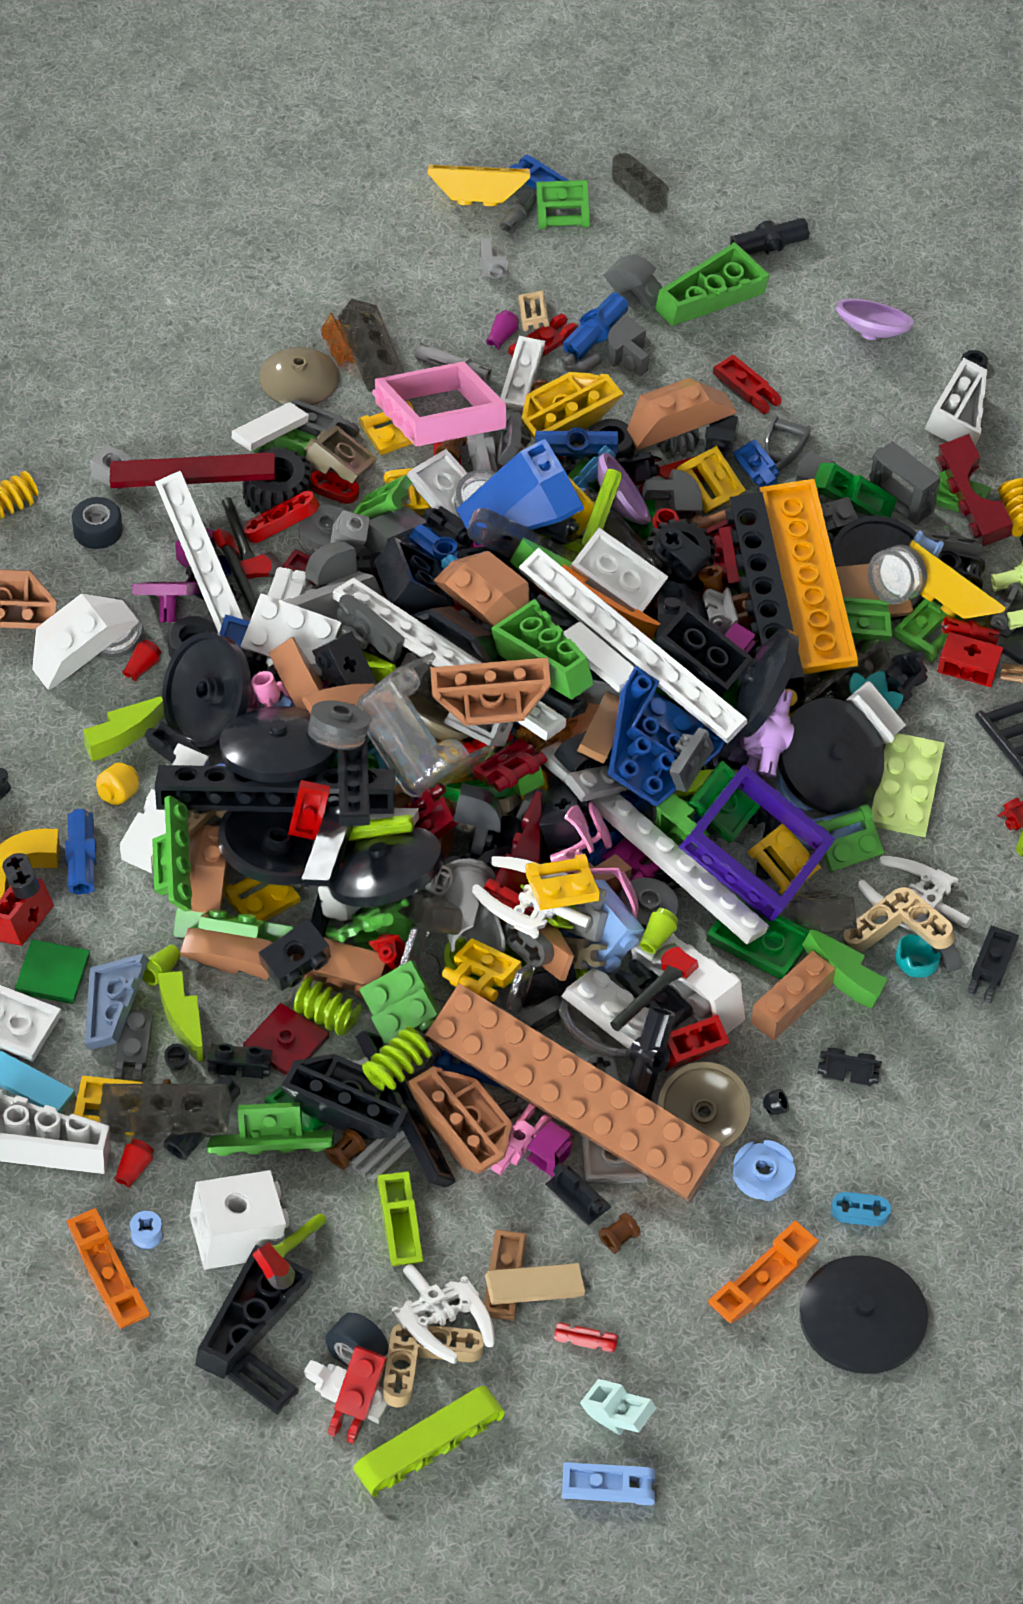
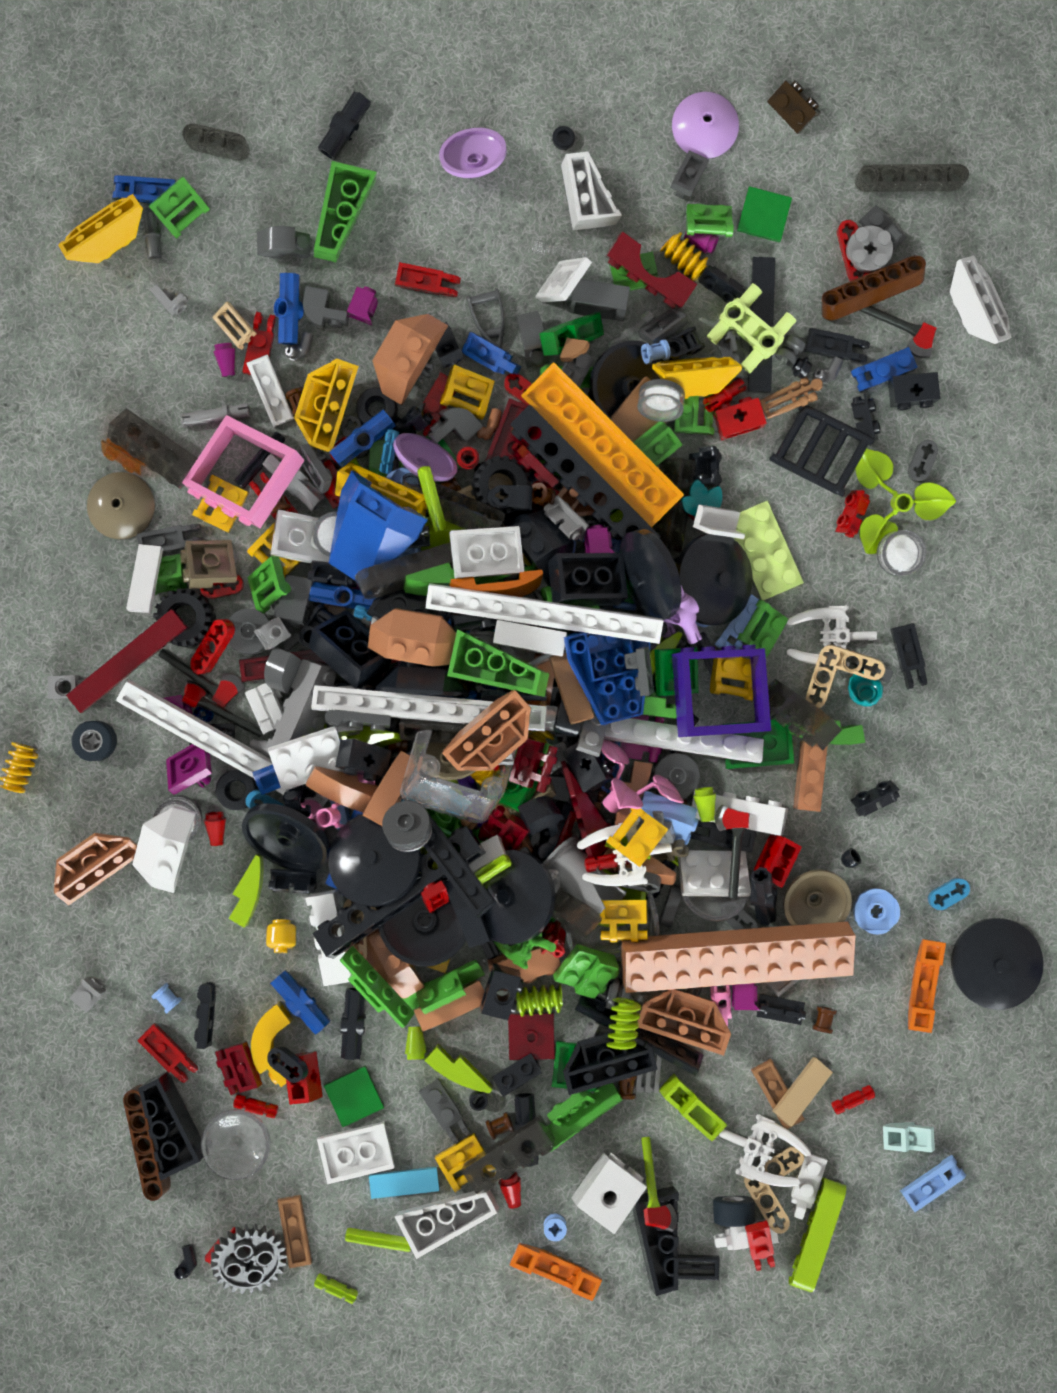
camera: 40 degrees left, 35 degrees up
sand blue wing [85,953,149,1050] -> none
none -> black piece [341,988,366,1060]
none -> magenta window [347,286,378,326]
none -> white tile [536,257,592,302]
none -> medium nougat tile [560,338,590,362]
none -> white hinge [791,1154,828,1220]

